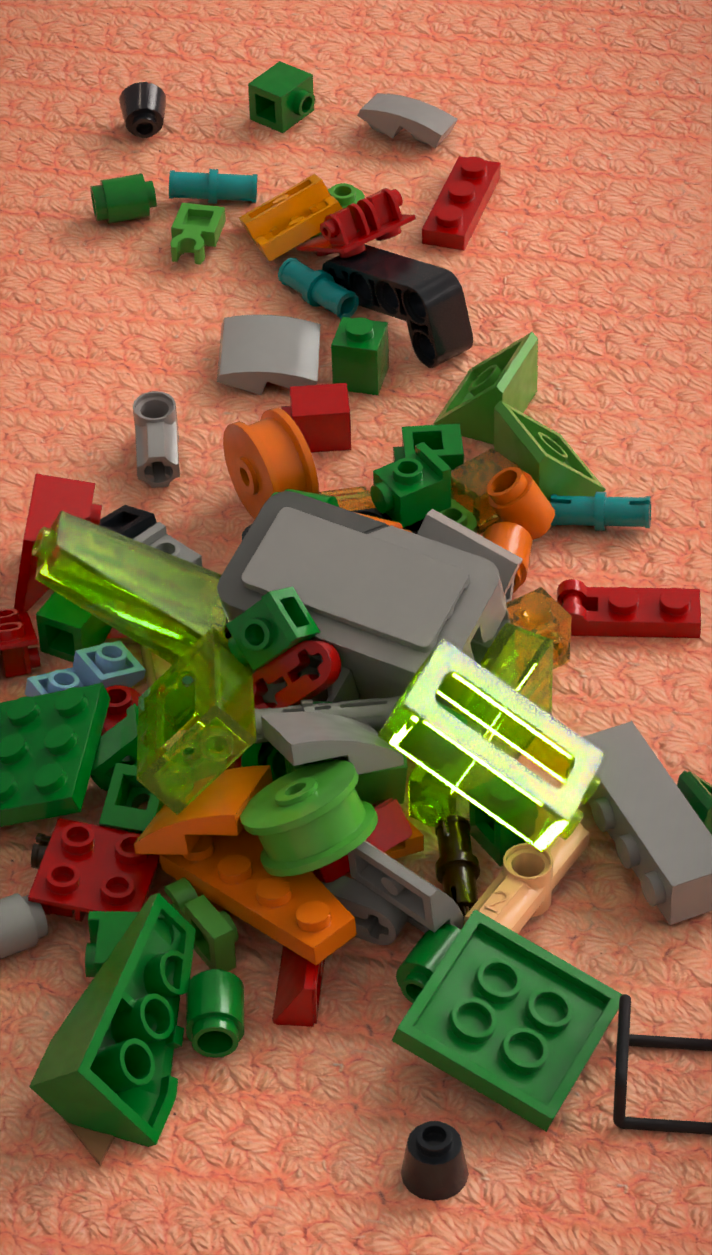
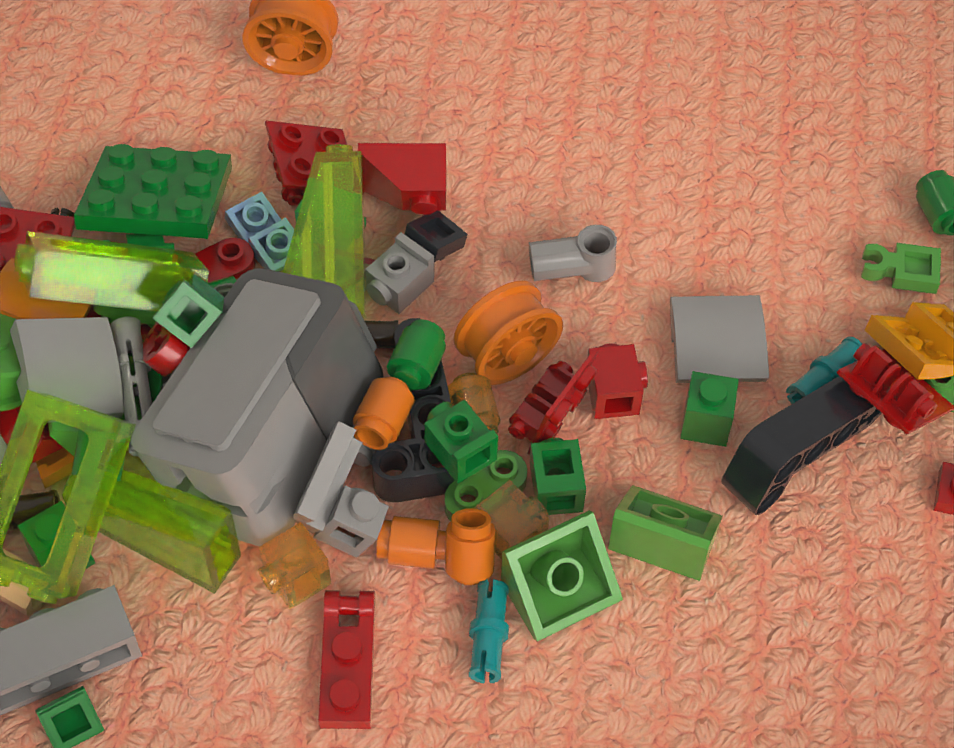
camera: 85 degrees right, 15 degrees up
none -> red hinge [508,347,600,455]

